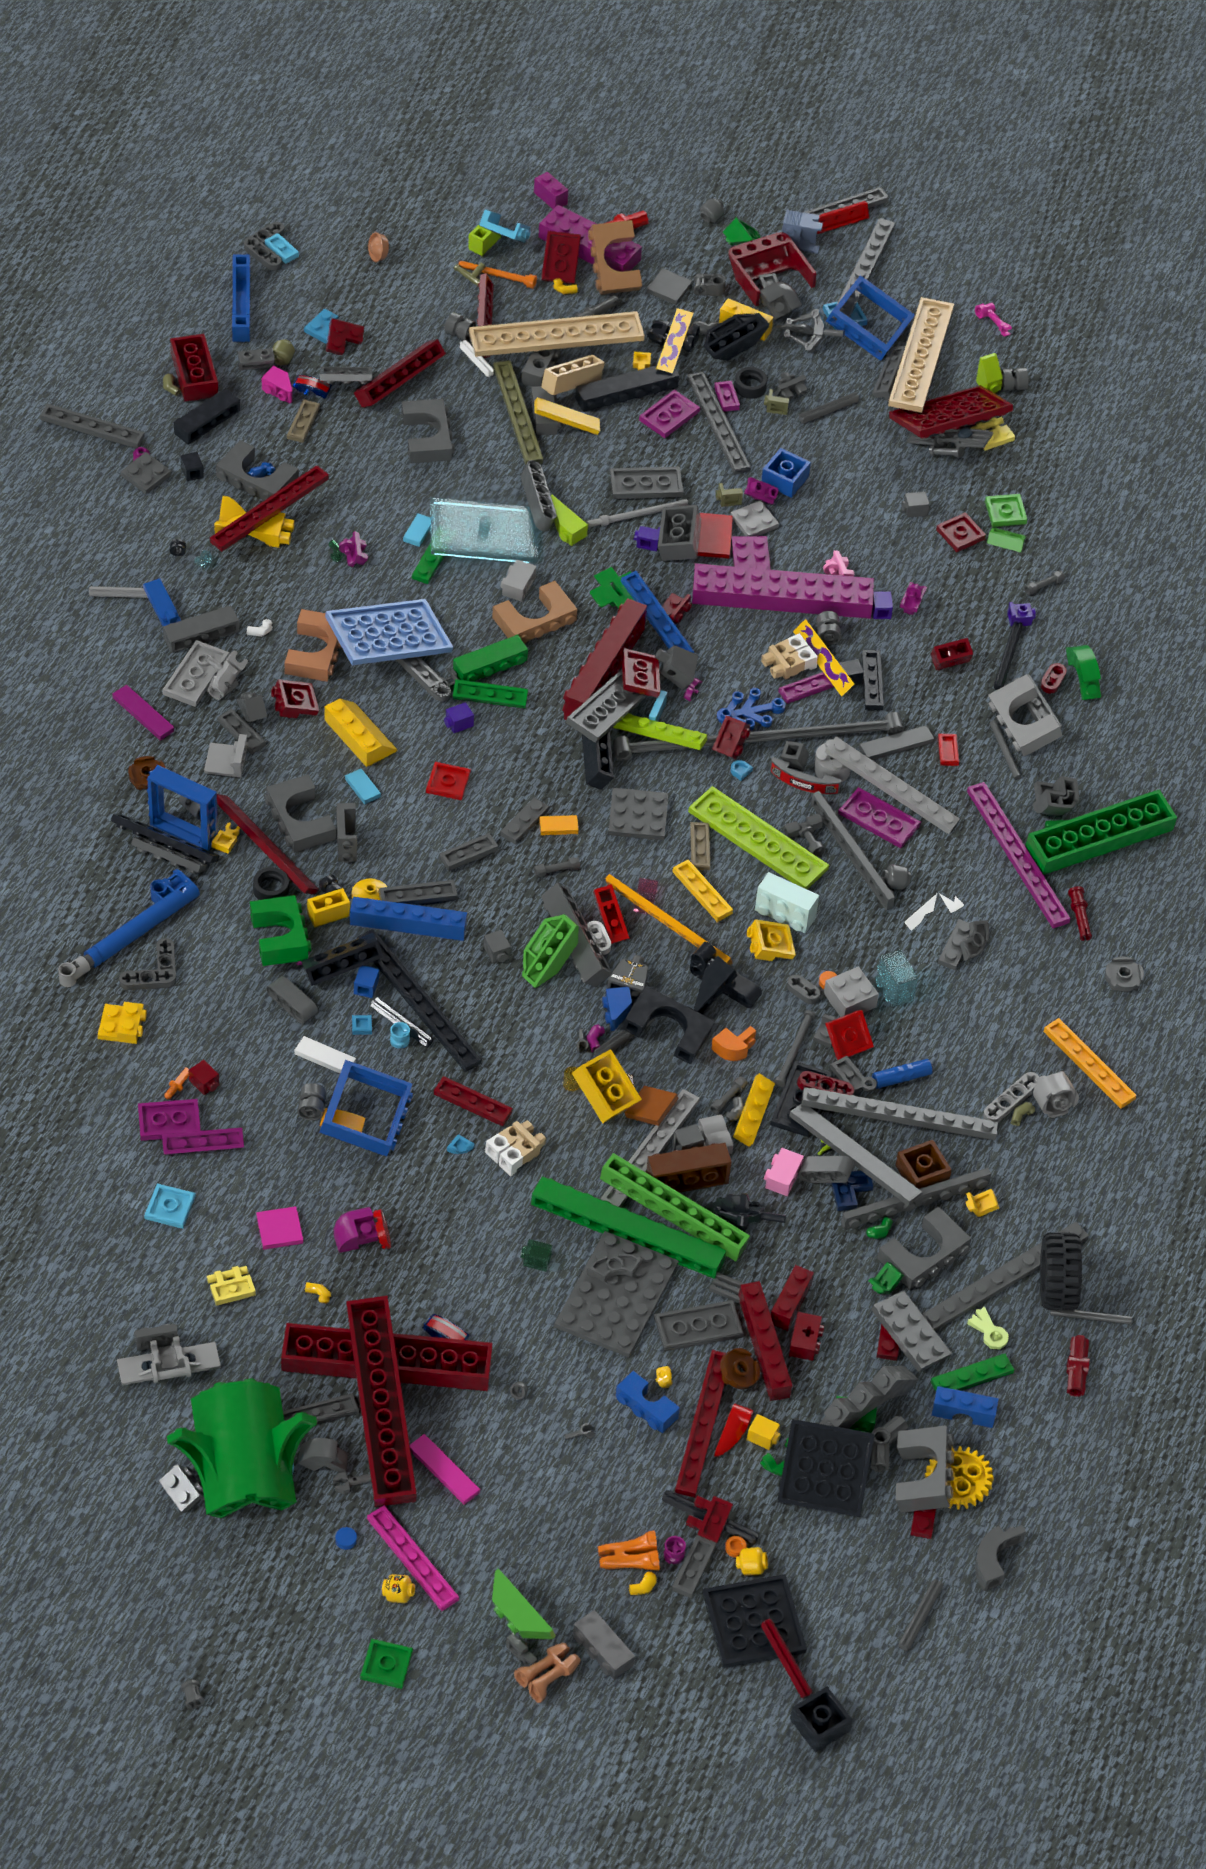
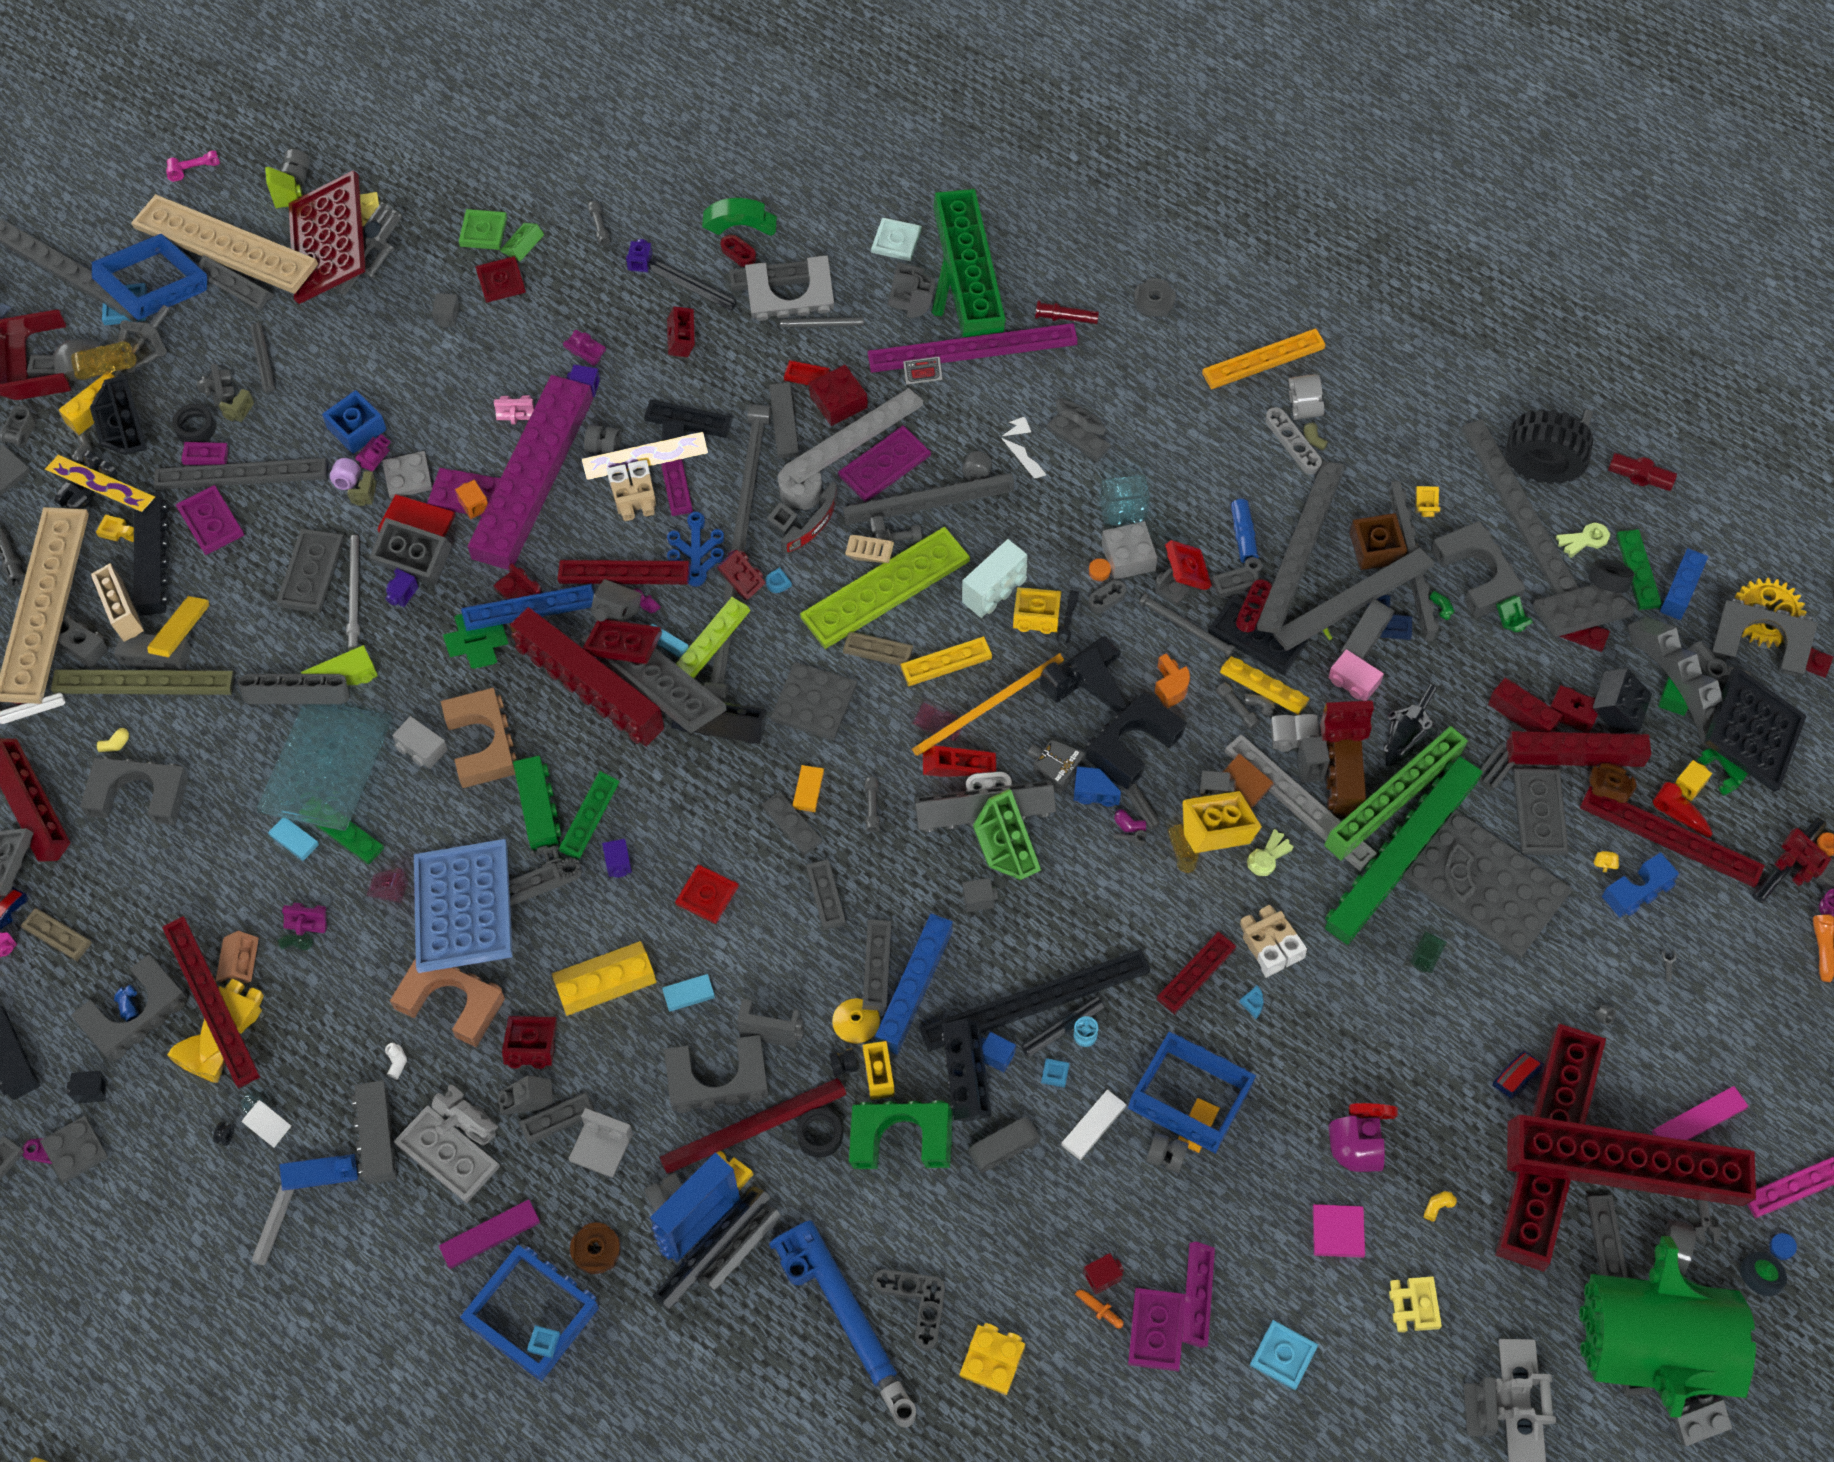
camera: 70 degrees left, 10 degrees up
none -> clear yellow piece [71,341,137,380]
none -> light yellow arm [97,728,129,752]
none -> nougat panel [216,931,259,983]
none -> white sticker [242,1100,291,1147]
none -> lavender head [330,458,361,490]
none -> clear pink slope [367,868,408,903]
none -> orange brick [455,480,488,520]
none -> blue window [460,1245,599,1382]
none -> dark azure tile [527,1325,560,1358]
none -> dark red plate [557,560,690,585]
none -> dark red brick [809,365,868,426]
none -> tan slope [845,535,894,563]
none -> light aqua tile [871,217,922,261]
none -> sticker [903,357,942,384]
none -> black piece [1056,590,1079,643]
none -> dark grey brick [1200,771,1236,797]
none -> yellowish green piece [1247,829,1294,876]
none -> dark red plate [1320,700,1374,742]
none -> black tyre [1588,559,1635,593]
none -> black brick [1592,668,1652,734]
none -> black wheel [1740,1252,1787,1296]

